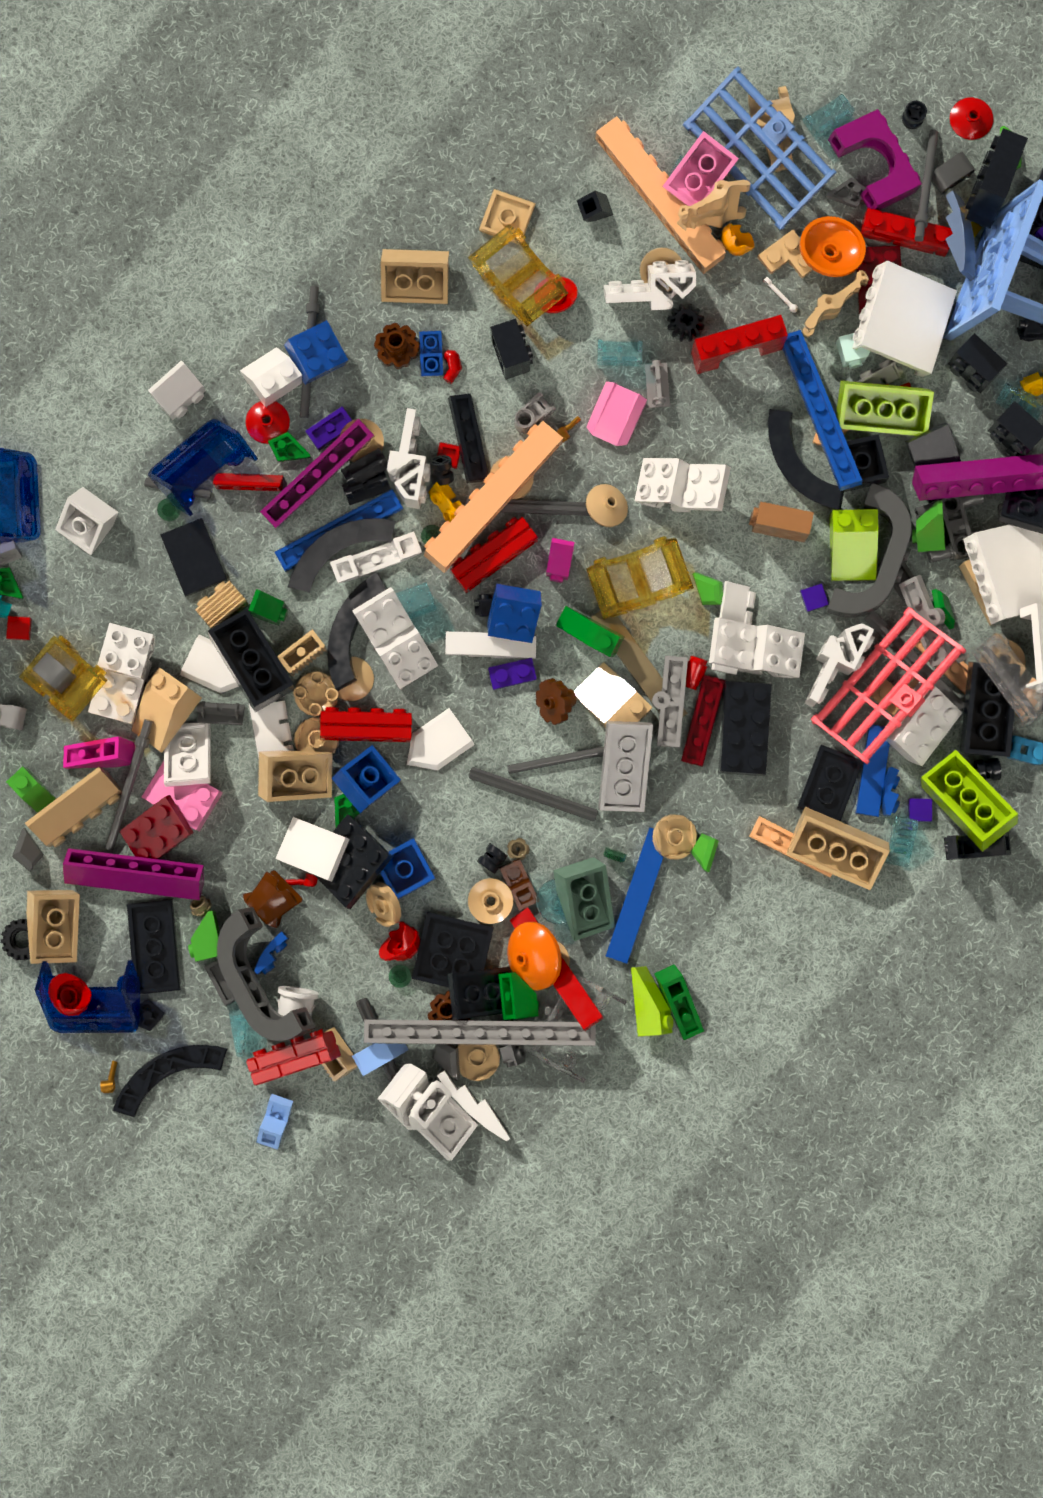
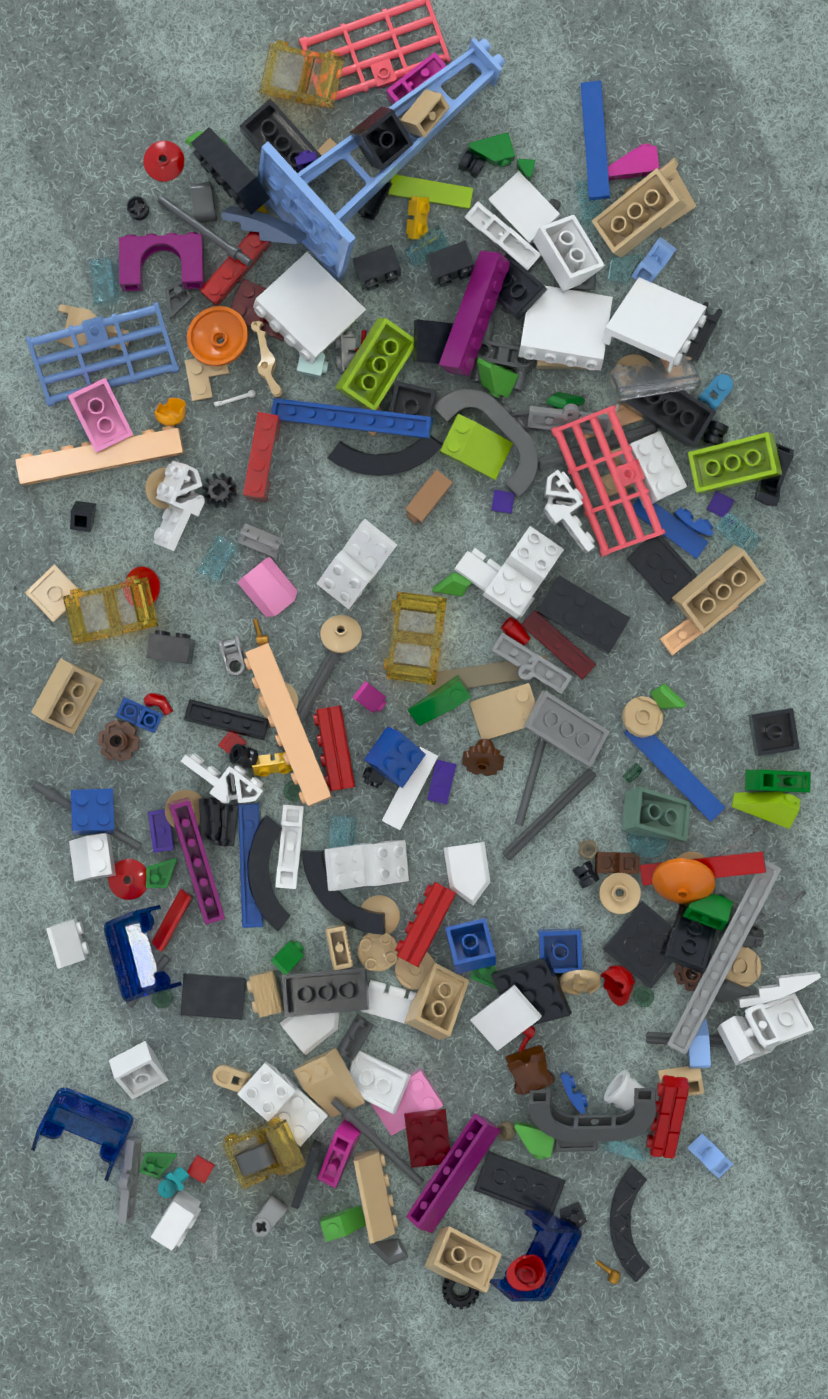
camera: 60 degrees left, 5 degrees up
tan animal [677,180,751,231] -> none
none -> tan plate [212,1065,252,1092]
none -> black tile [291,1140,321,1209]
none -> black brick [748,708,800,756]

